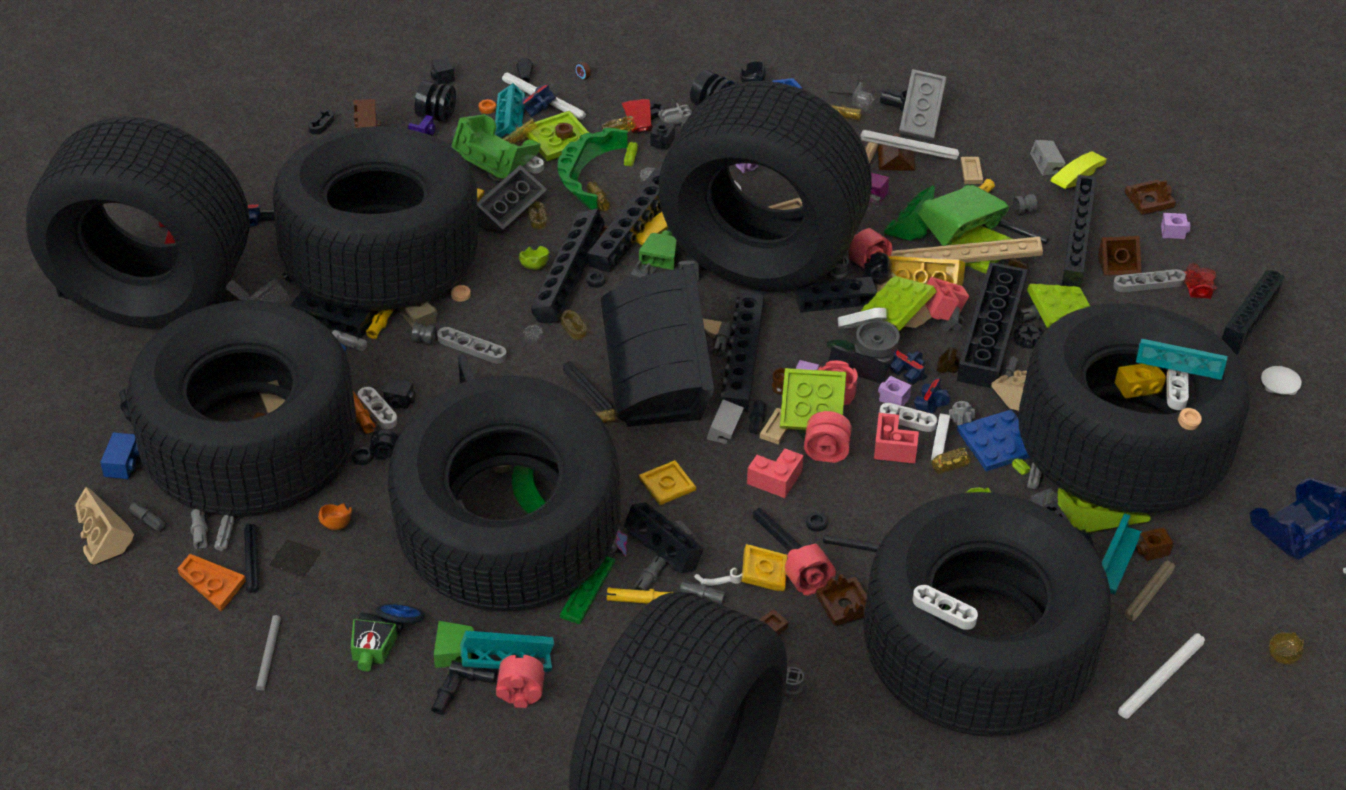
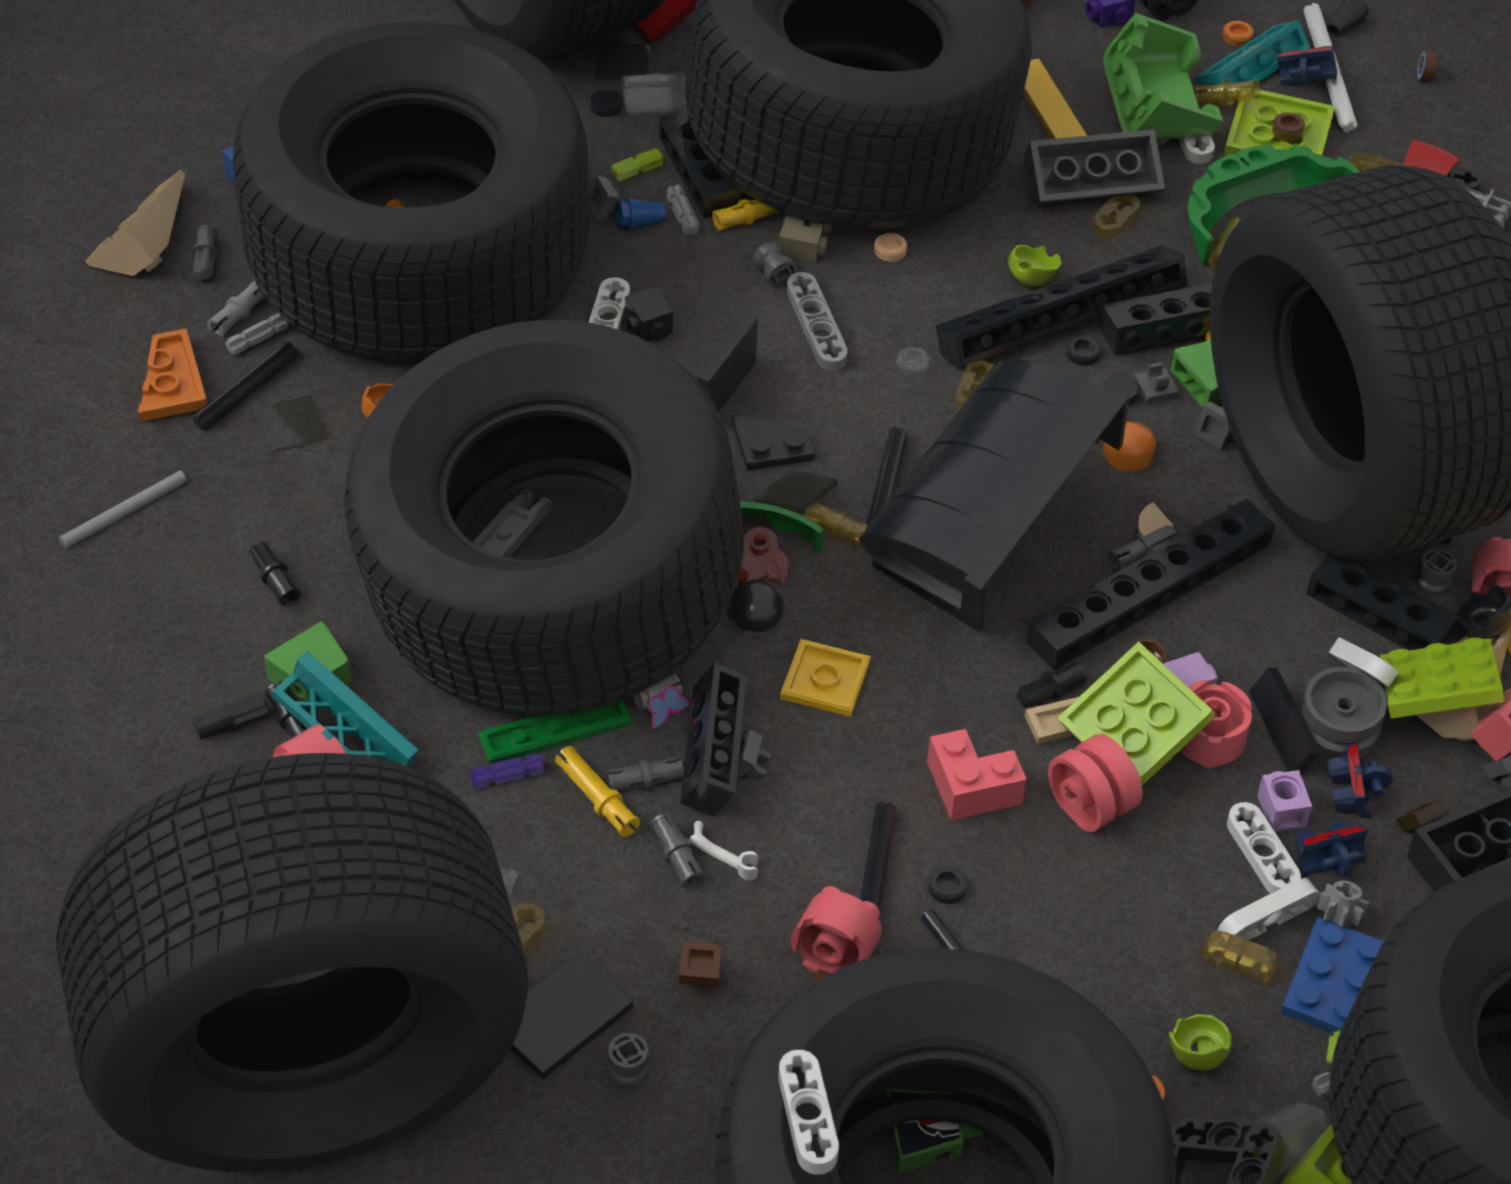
camera: 45 degrees right, 5 degrees up
torso [351,619,397,671] -> none
orange pin [353,390,376,434] -> none
wheel [376,604,425,623] -> none
light grey hinge [707,400,744,444] -> none
yellow tile [741,544,787,591] -> none
clear green tile [827,339,855,351] -> none
coral brick [874,413,919,464] -> none
none -> dark purple axle [470,753,545,789]

